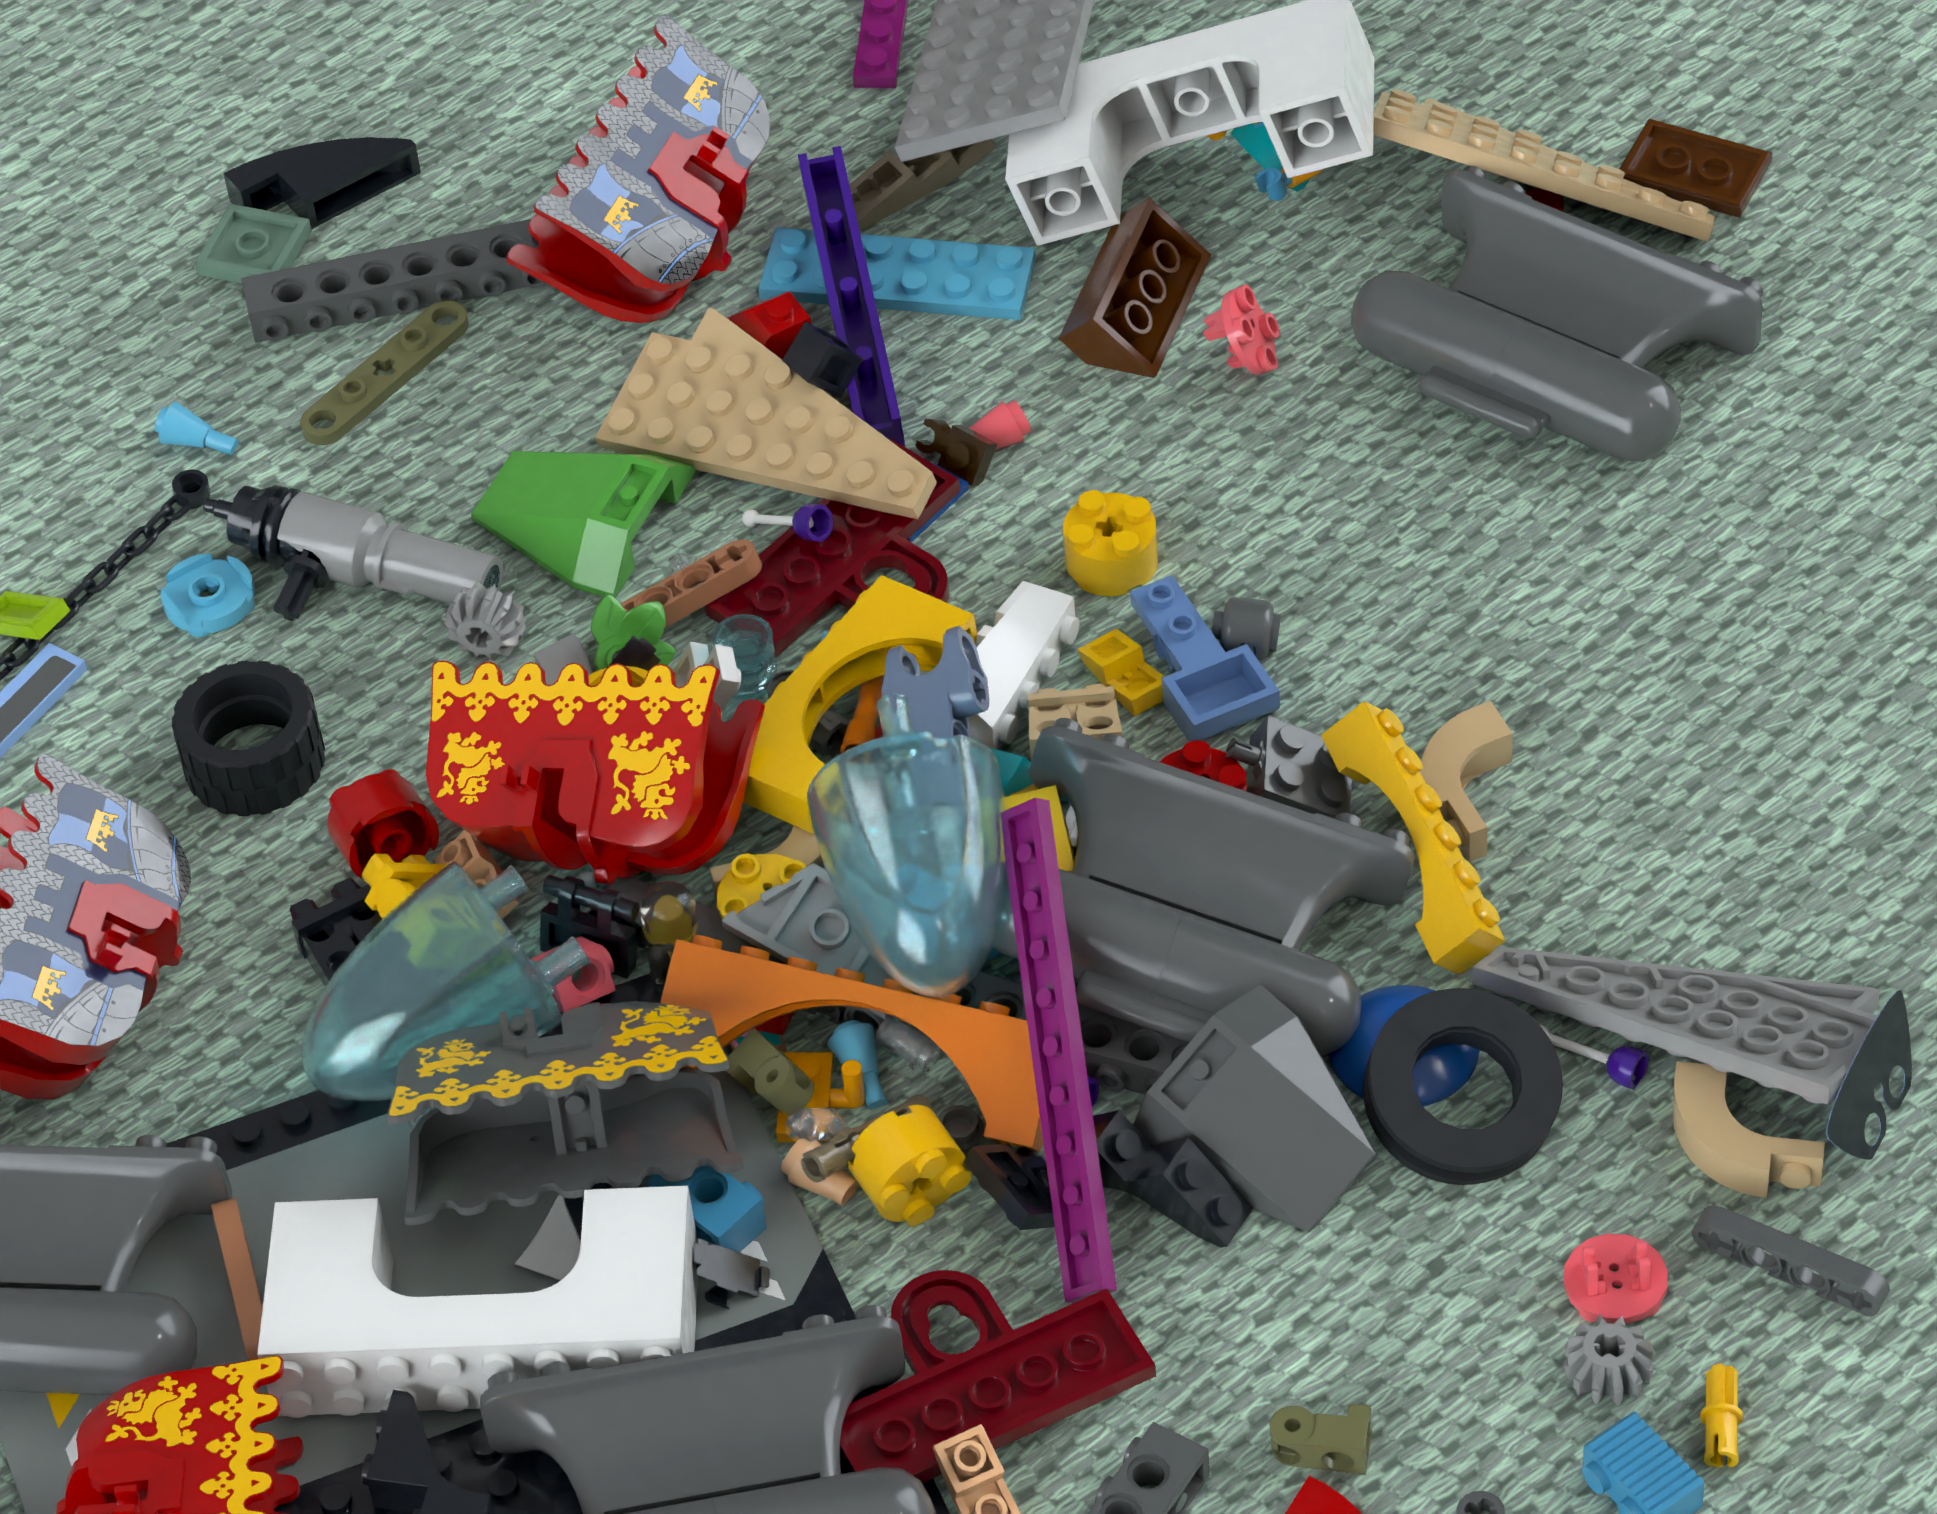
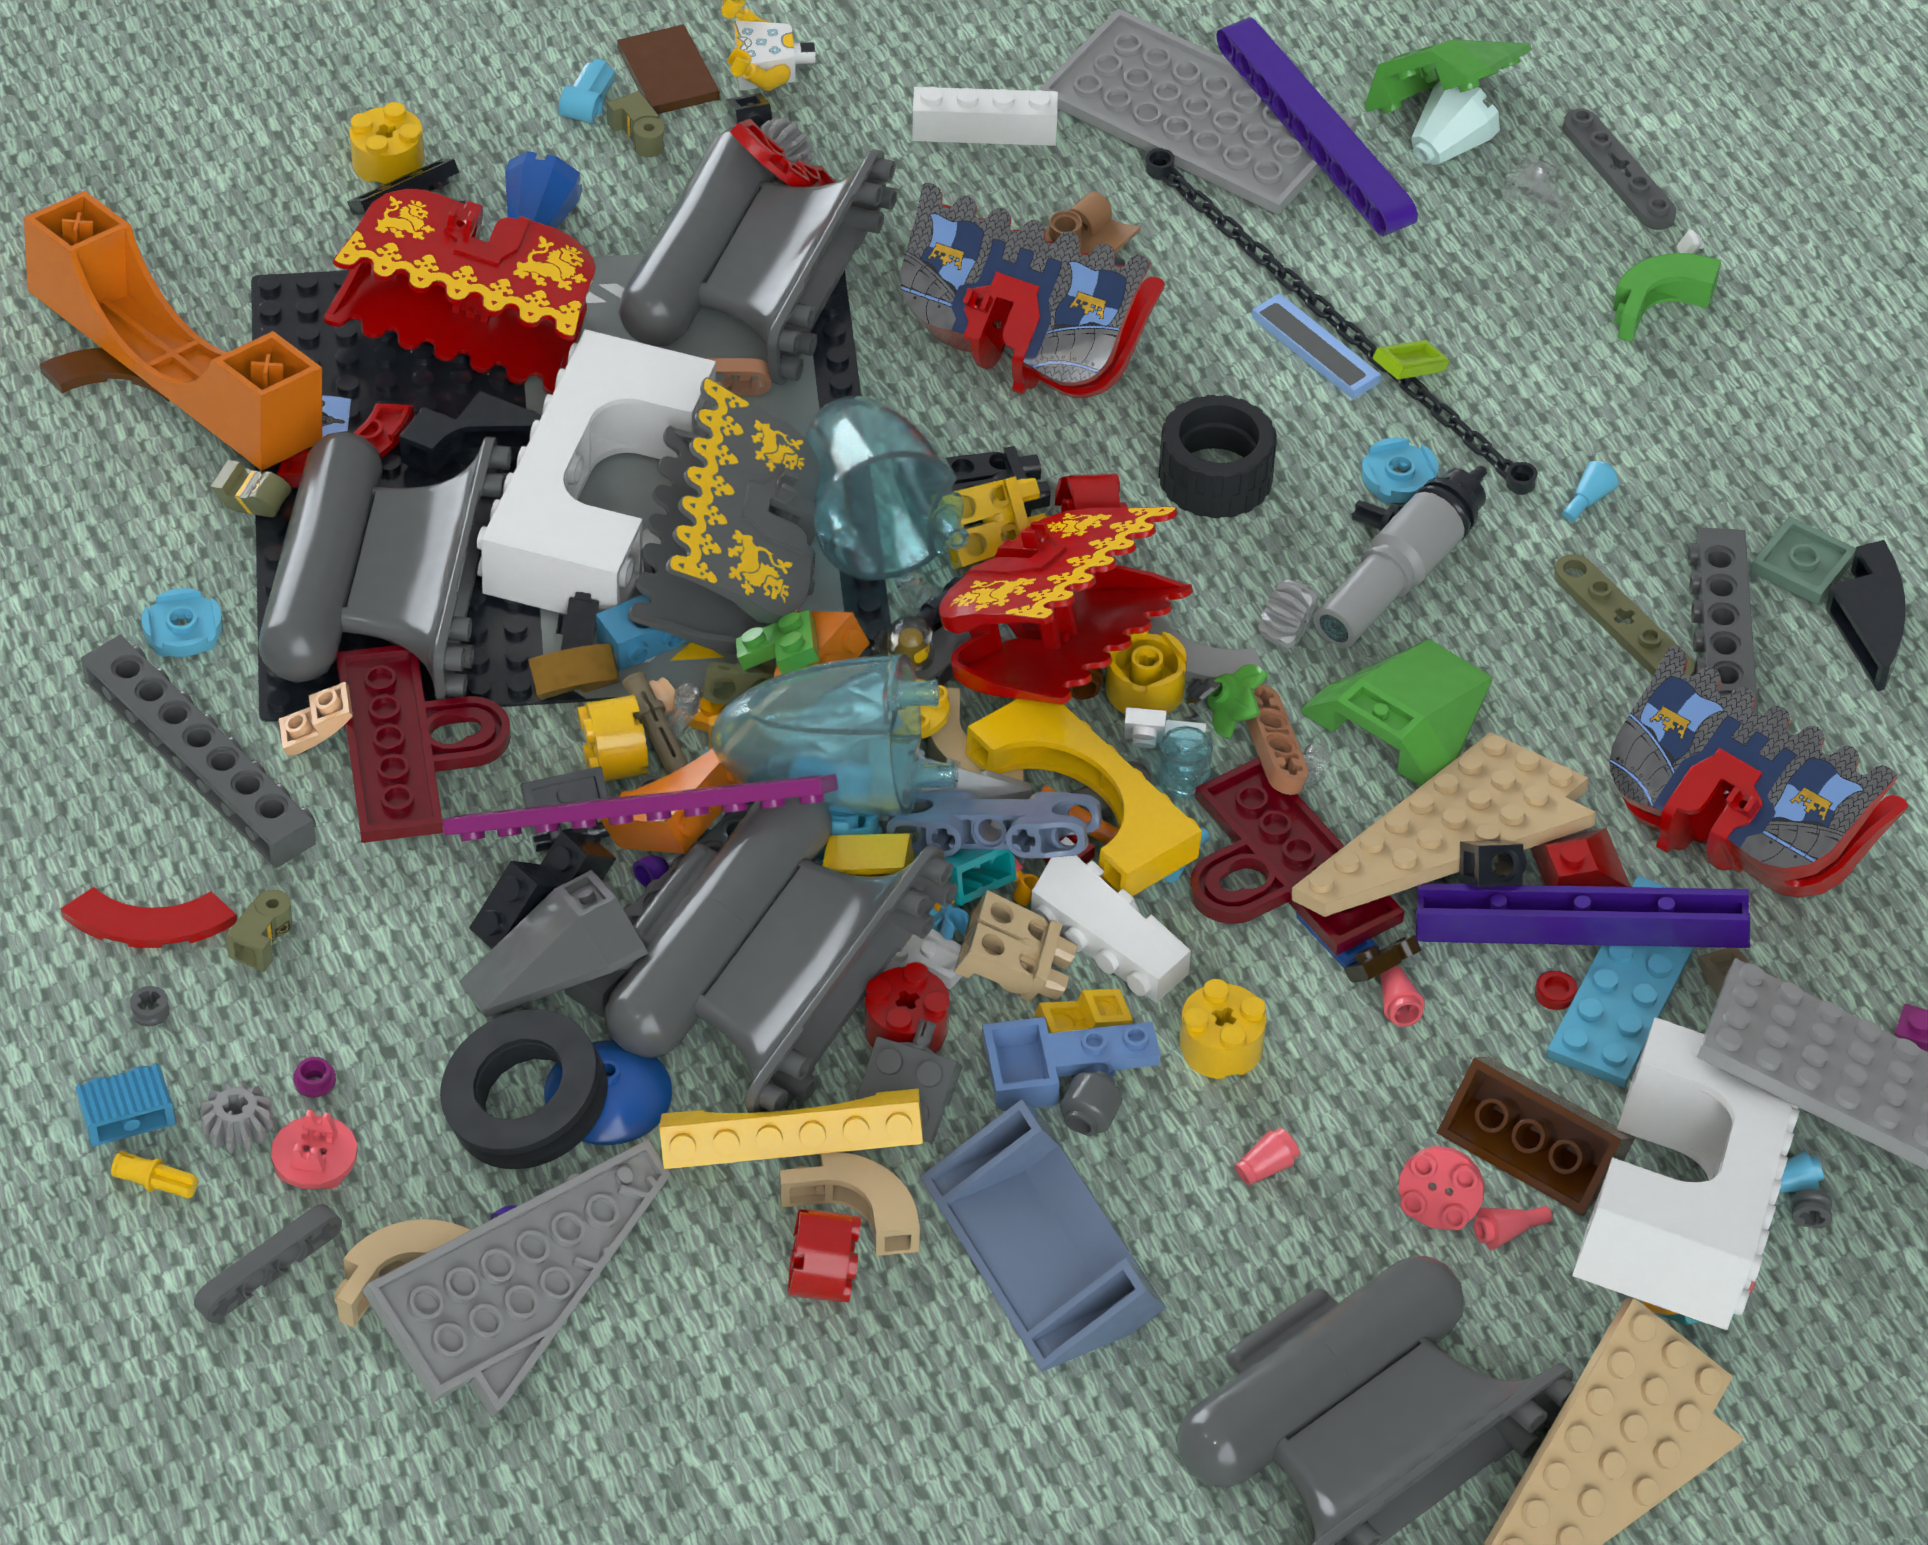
camera: 100 degrees right, 0 degrees up
coral brick [530,936,616,1013] -> none
dark purple hinge [742,504,833,542] -> none
black piece [1826,990,1912,1160] -> none
none -> magenta plate [293,1057,336,1098]
none -> pearl gold slope [528,643,621,700]
none -> bright green plate [736,609,819,675]
none -> red brick [788,1209,861,1302]
none -> sand blue slope [920,1099,1167,1371]
none -> coral cone [1234,1128,1300,1186]
none -> coral cone [1474,1206,1553,1250]
none -> red tile [1535,970,1578,1010]

